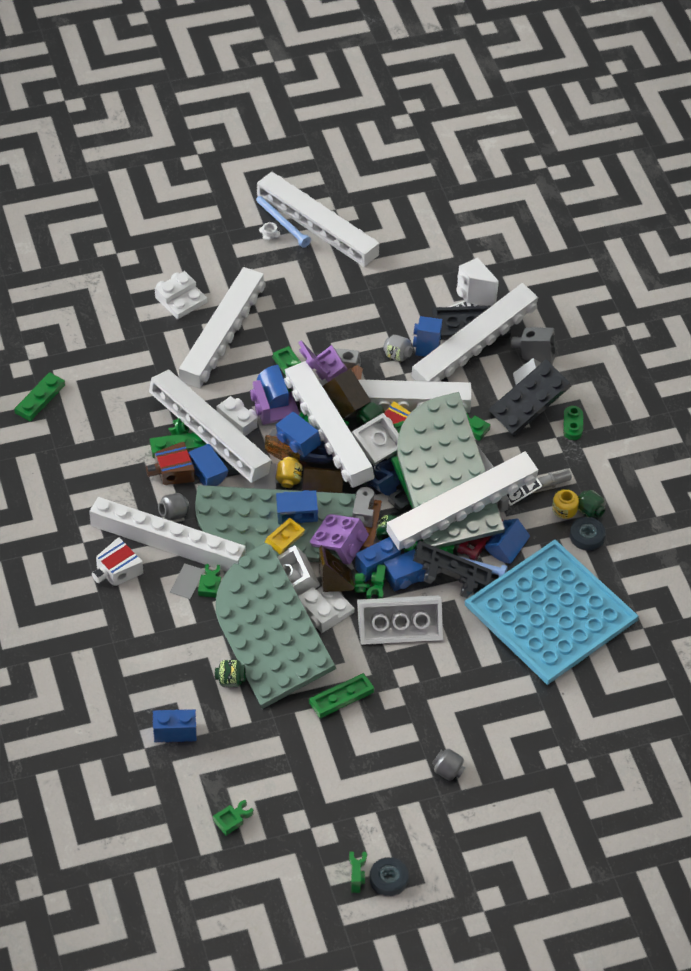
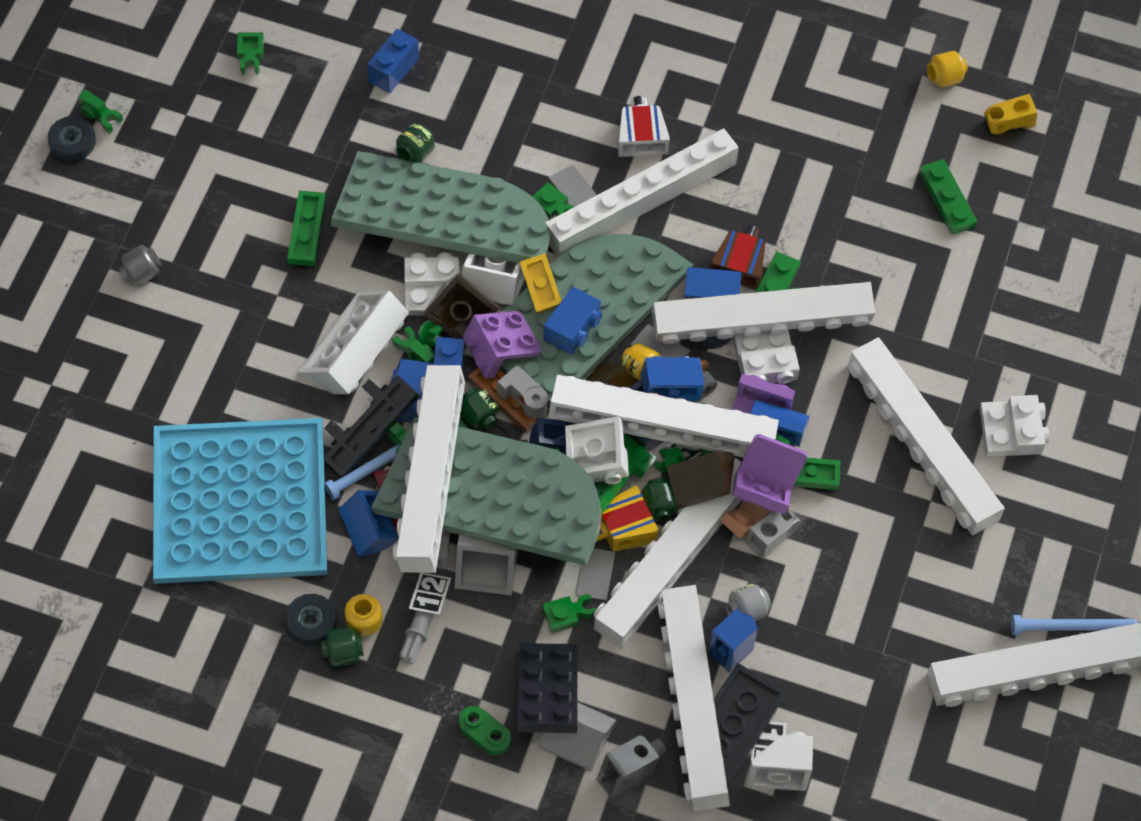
camera: 125 degrees right, 10 degrees up
flat silver head [158,493,189,521] -> none
white plate [259,222,280,240] -> none

